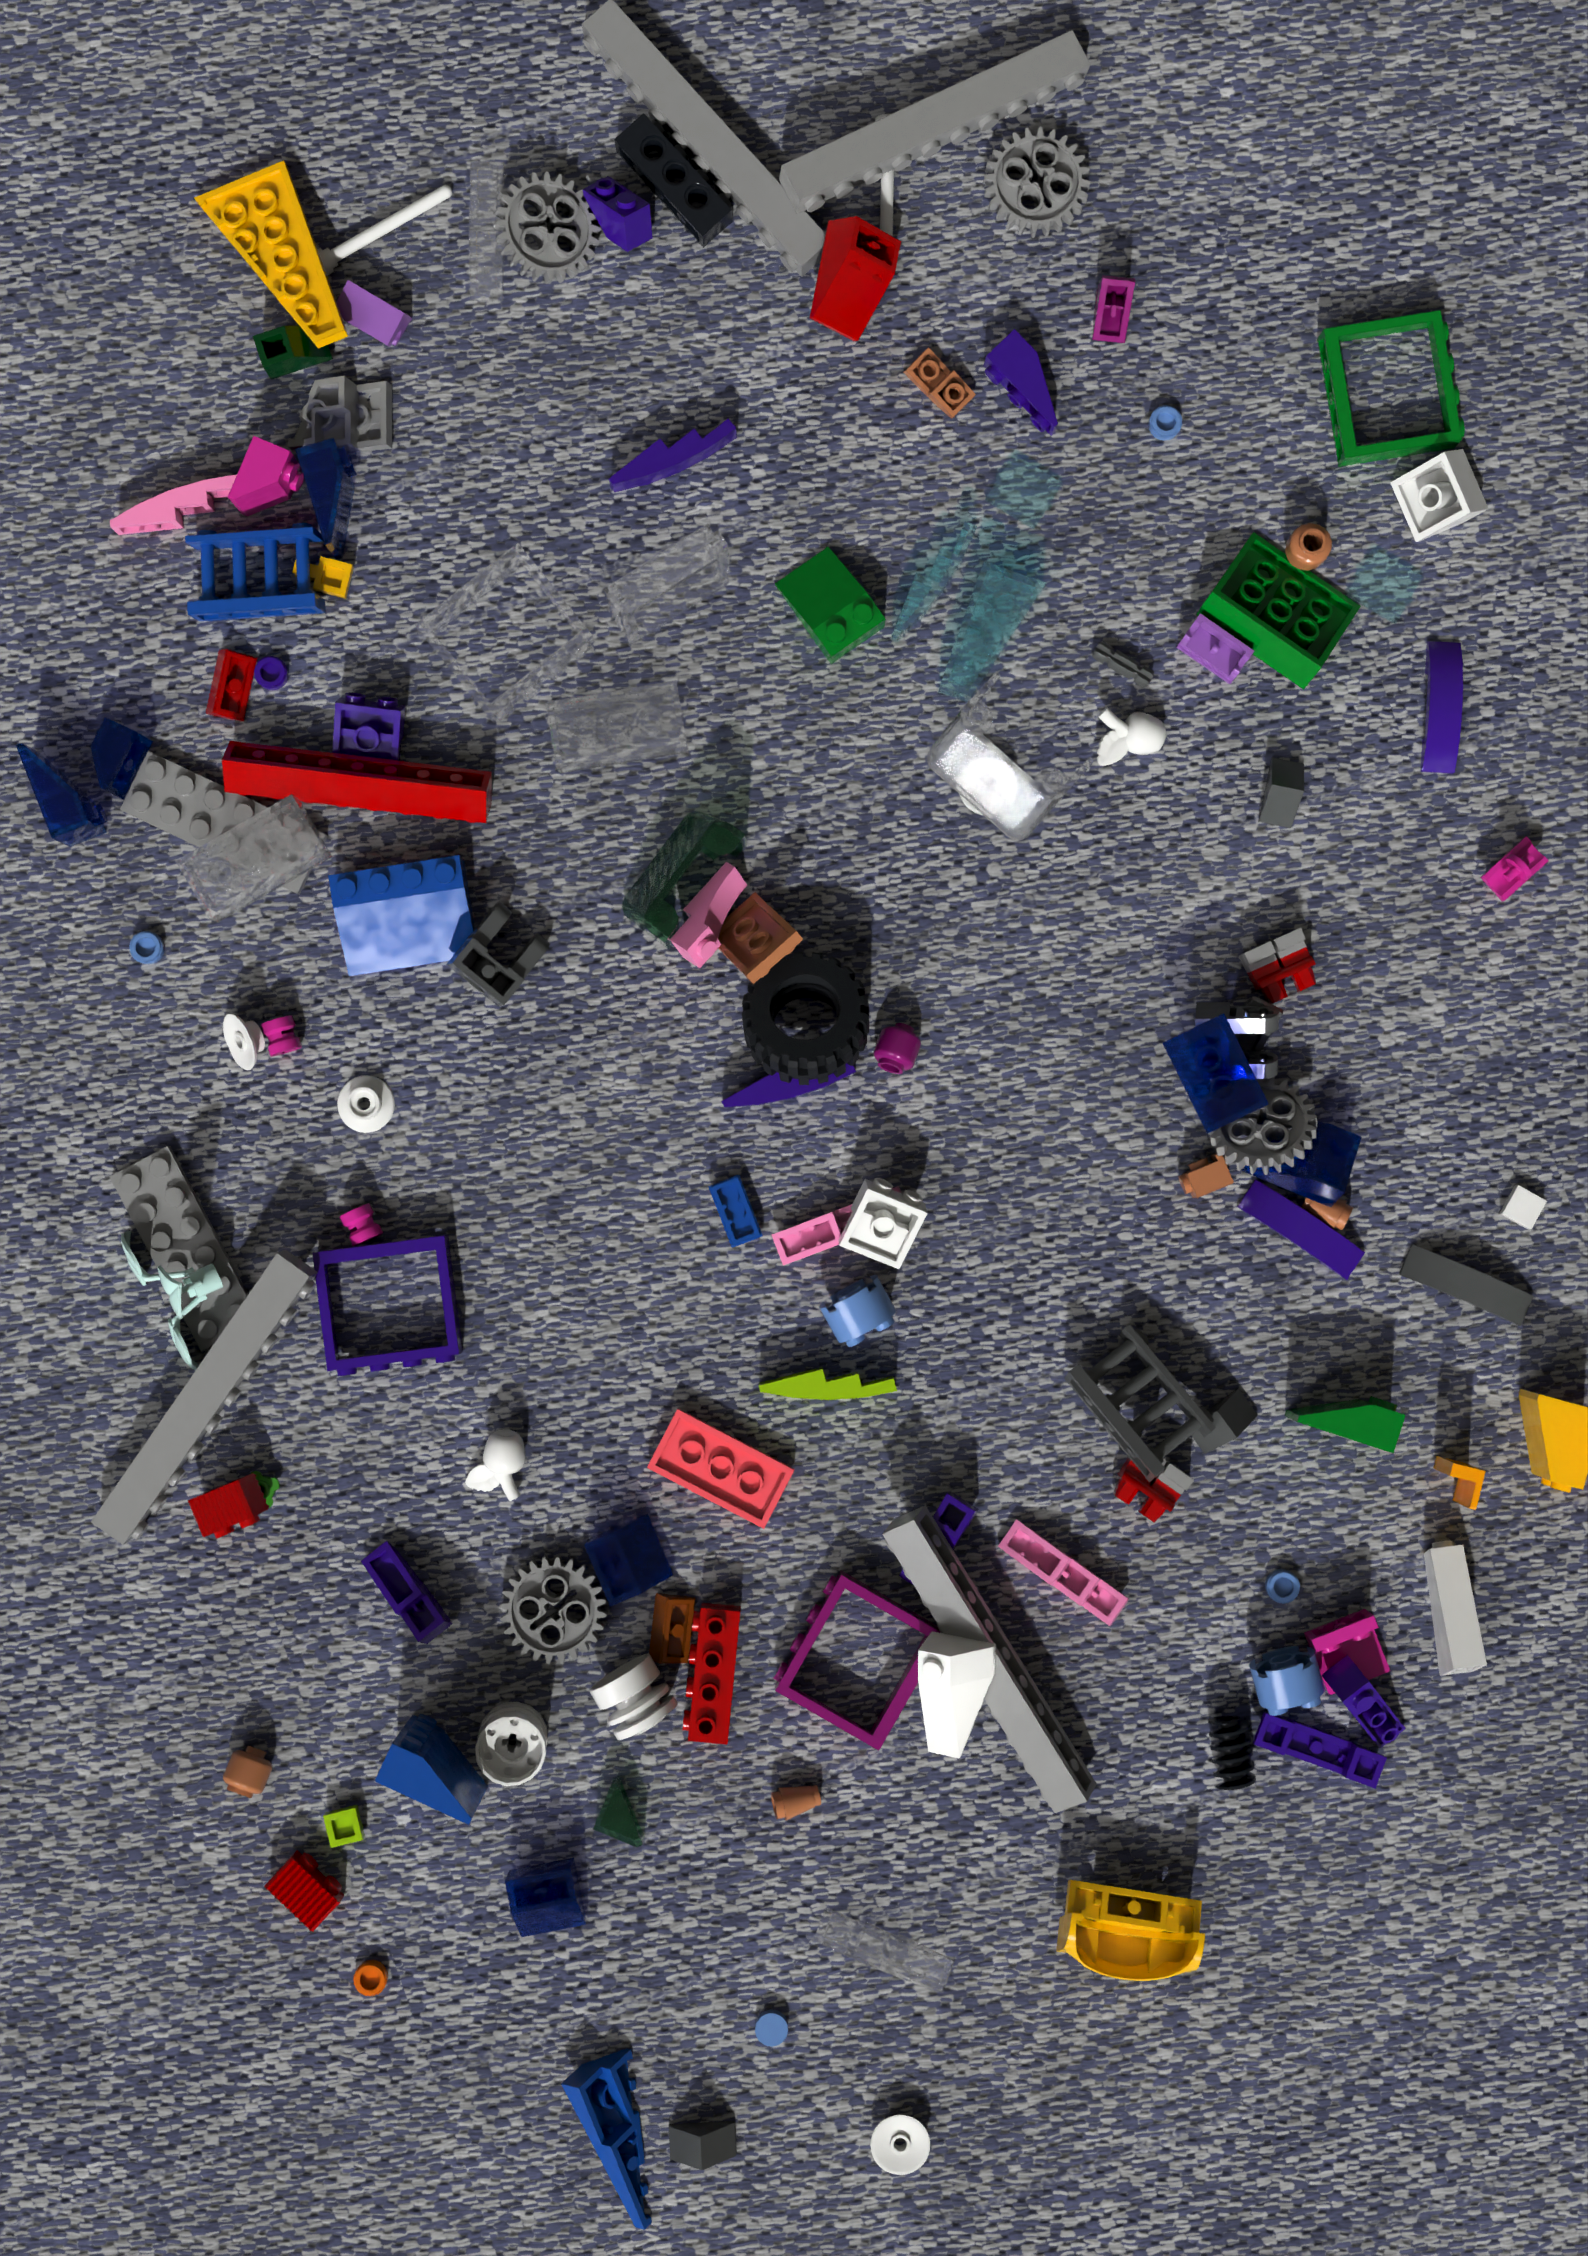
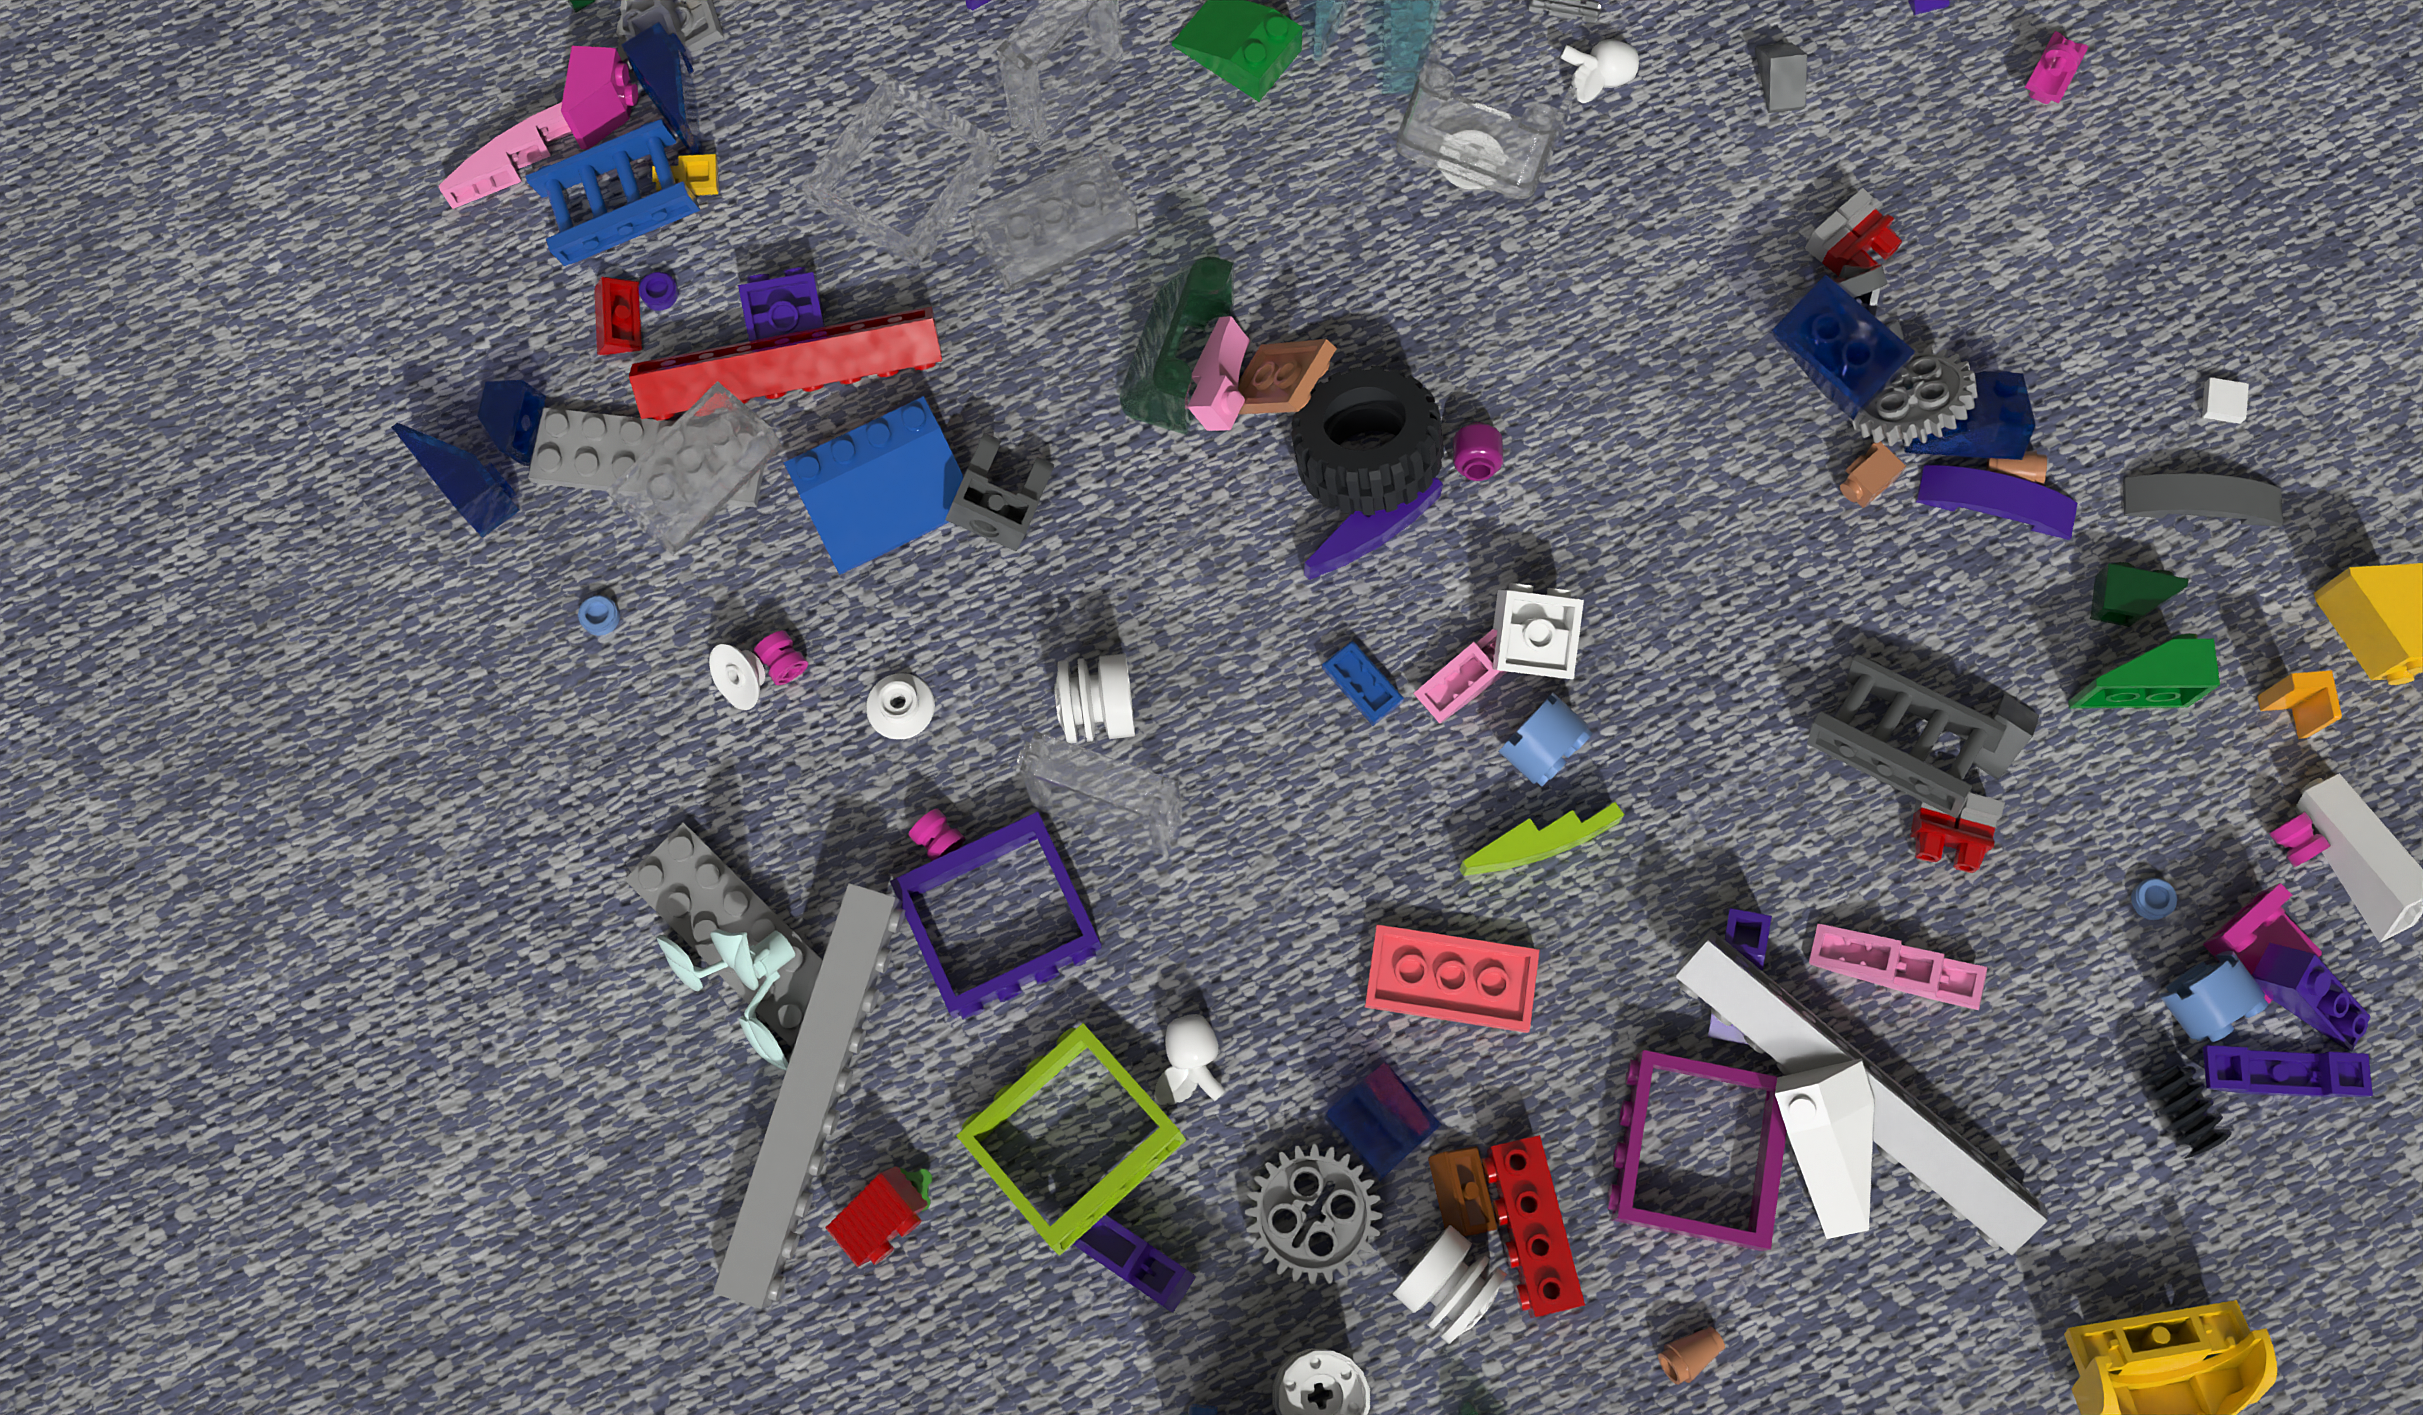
camera: 15 degrees left, 15 degrees down
none -> lime window [956,1023,1187,1256]
none -> clear window [1017,731,1183,857]
none -> white wheel [1054,653,1135,744]
none -> dark green slope [2090,562,2188,627]
none -> dark pink wheel [2269,811,2331,867]

